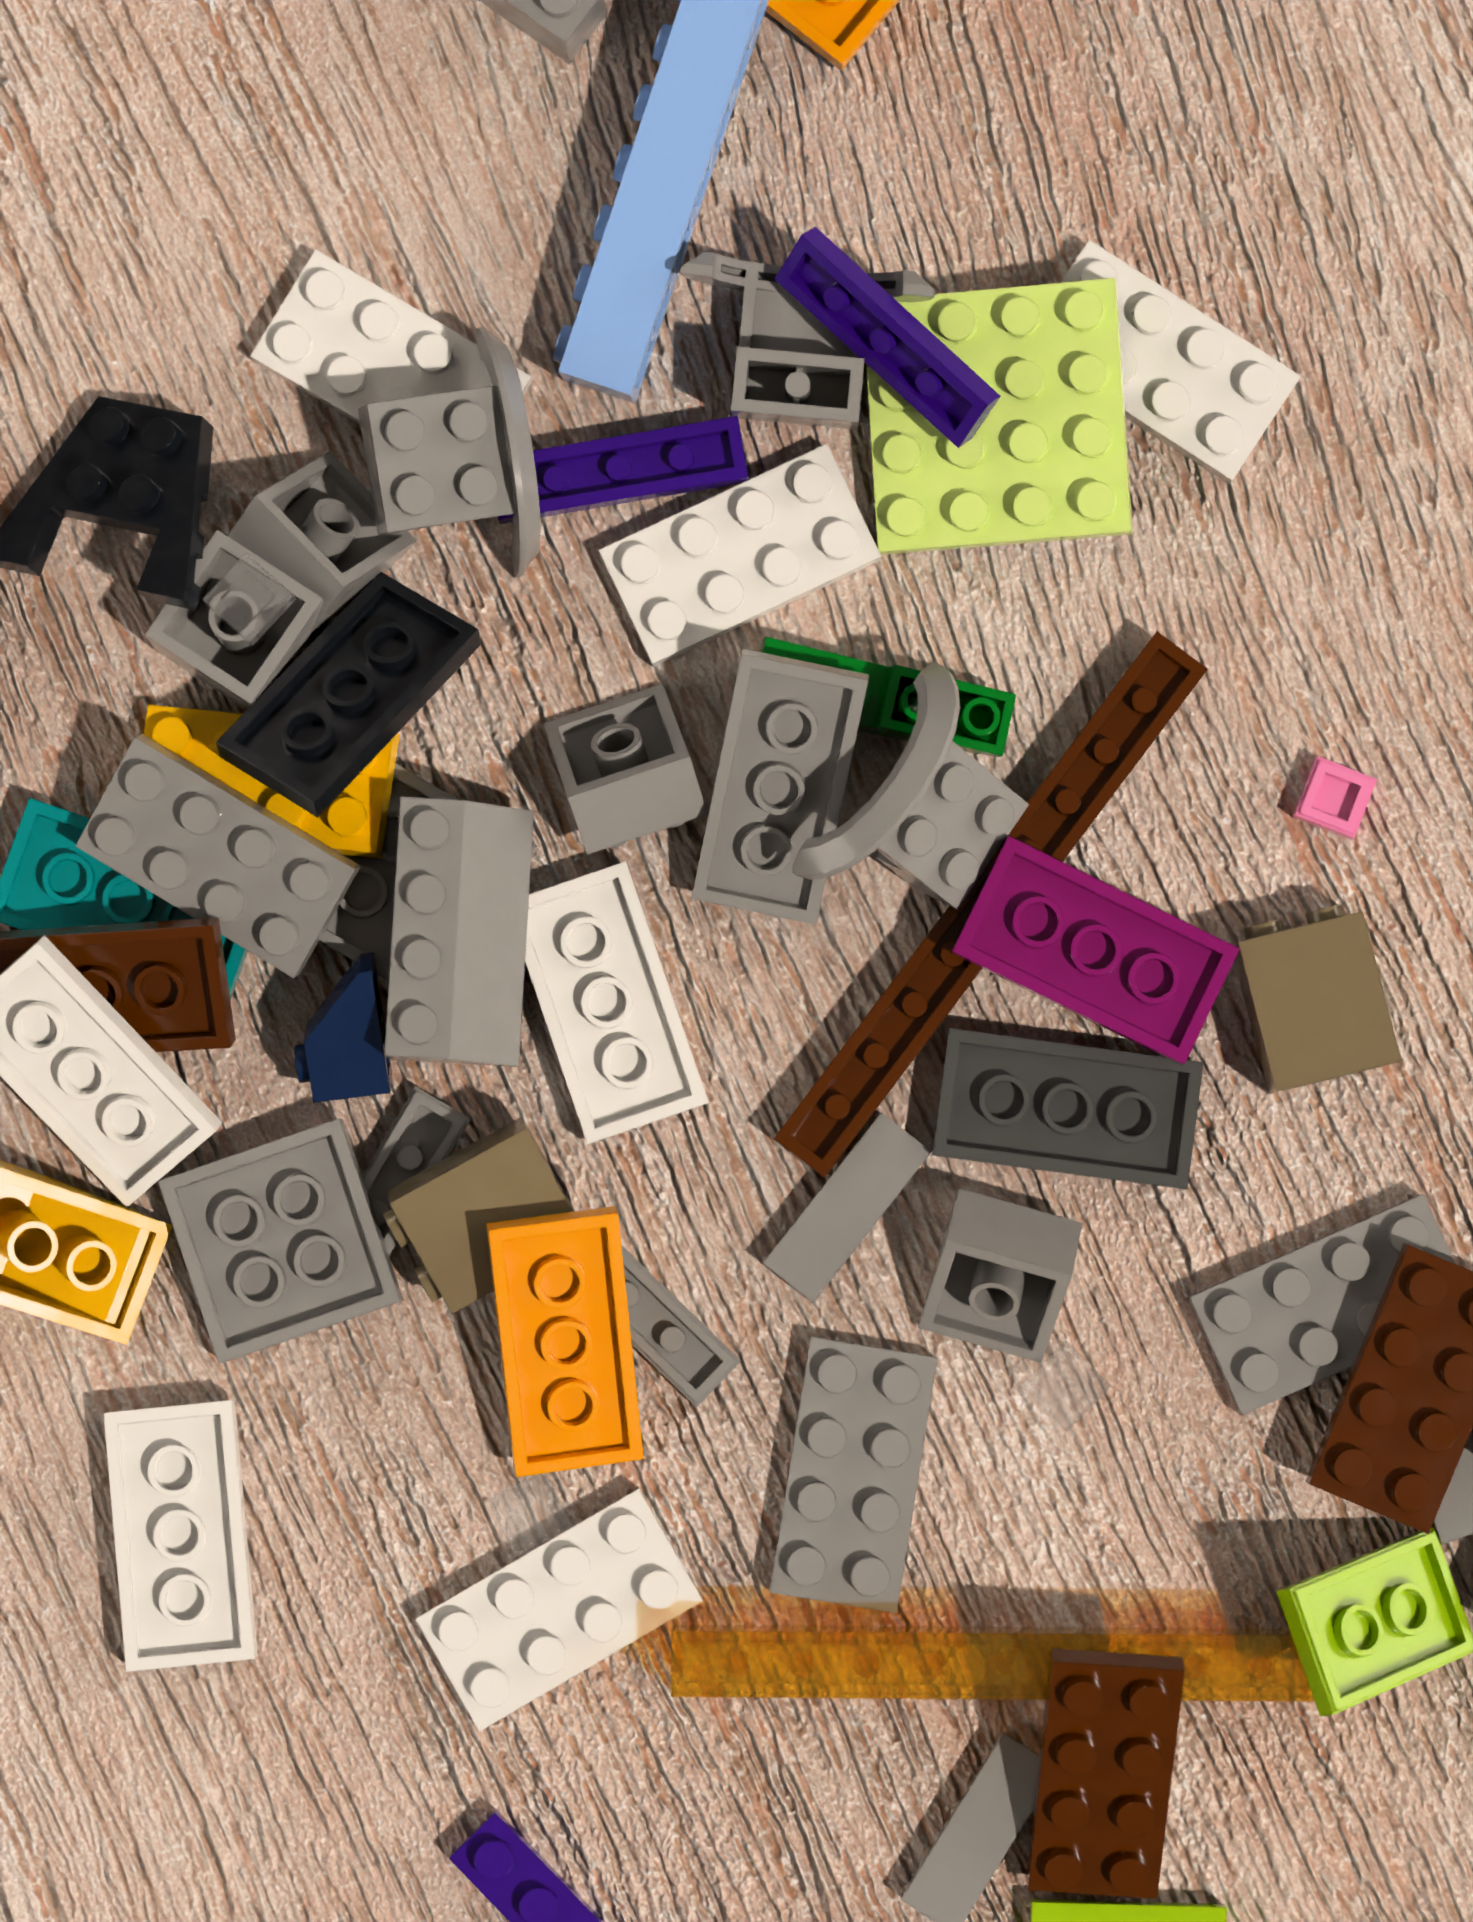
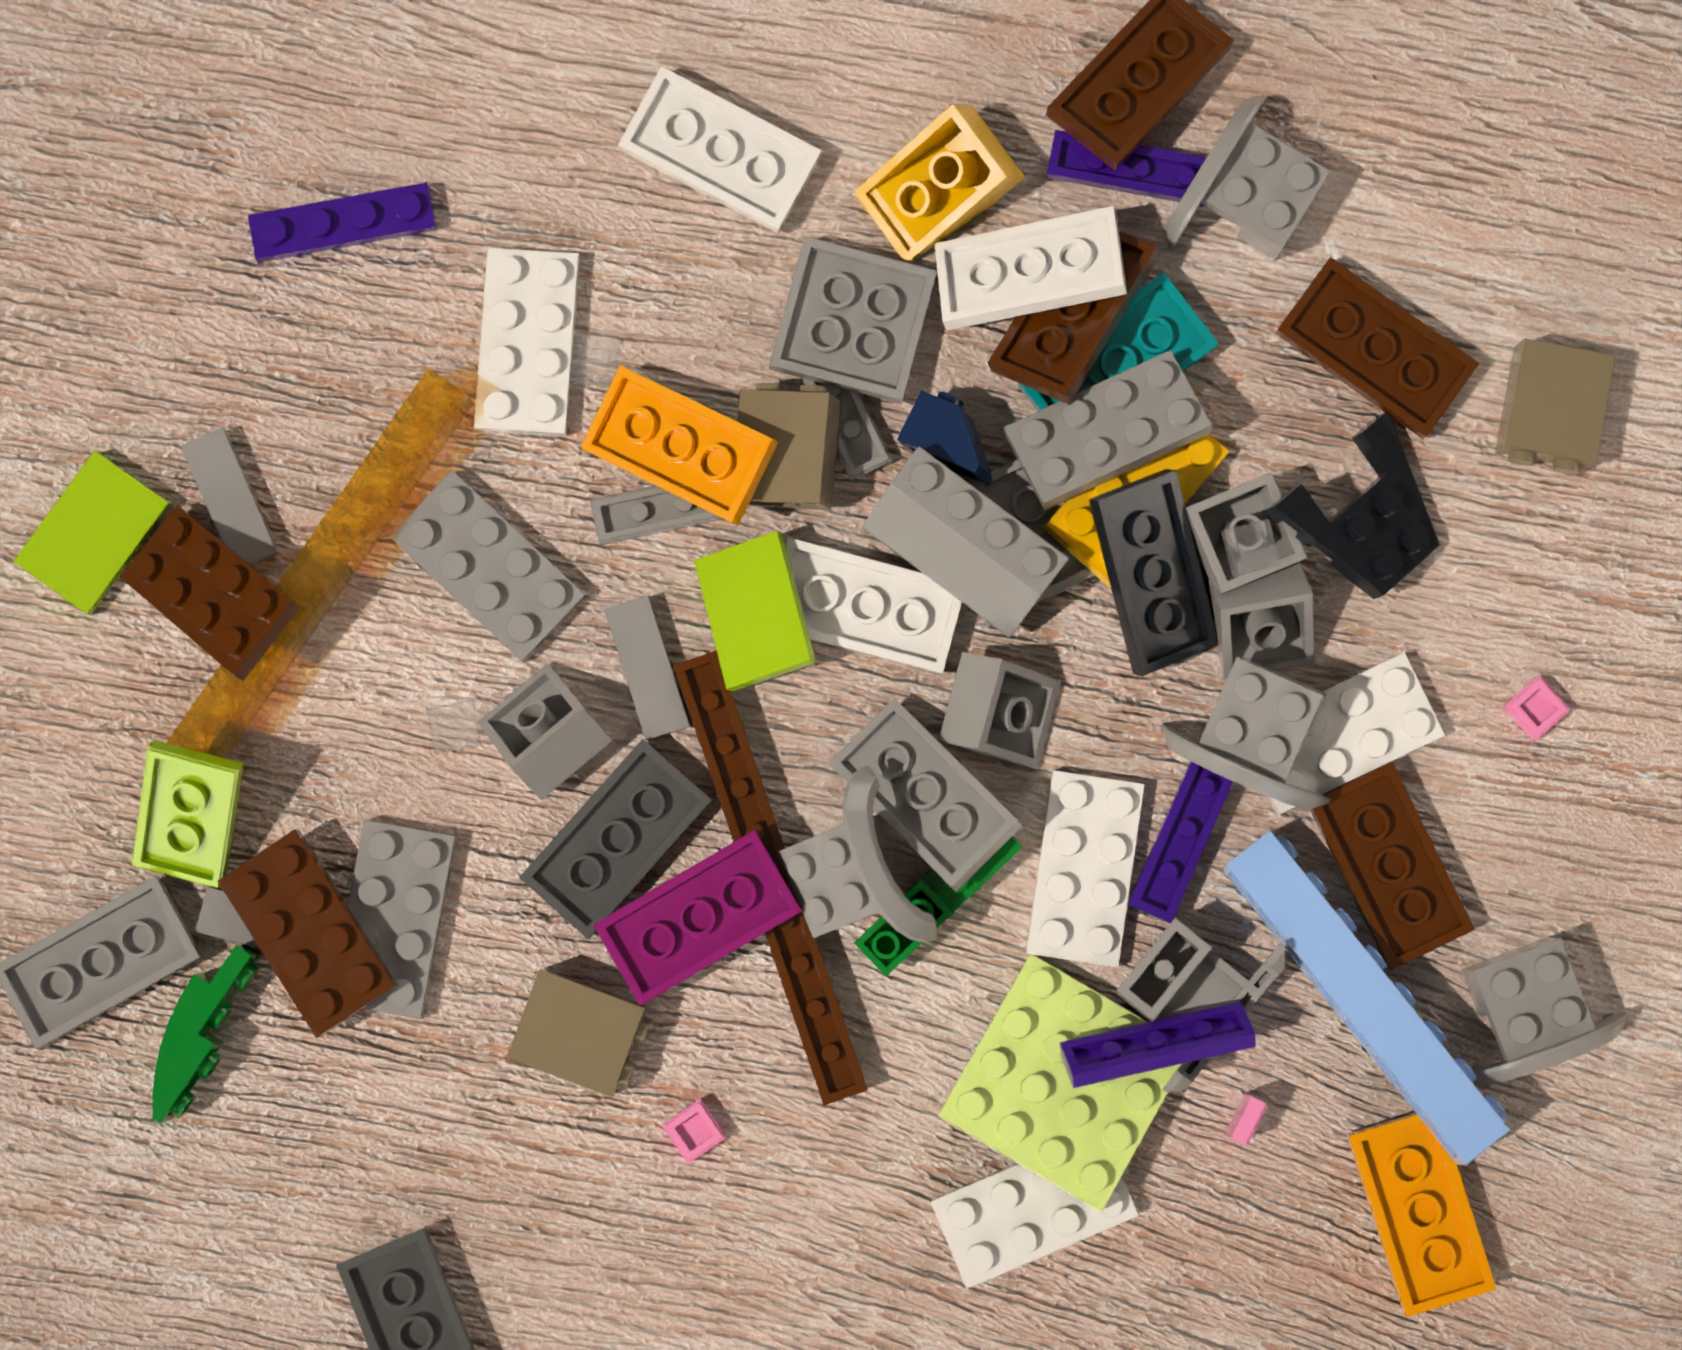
camera: 120 degrees right, 0 degrees up
none -> lime tile [694,530,816,692]
none -> bright pink tile [1225,1093,1267,1146]
none -> reddish brown plate [1310,762,1475,970]
none -> bright pink tile [1502,675,1571,741]

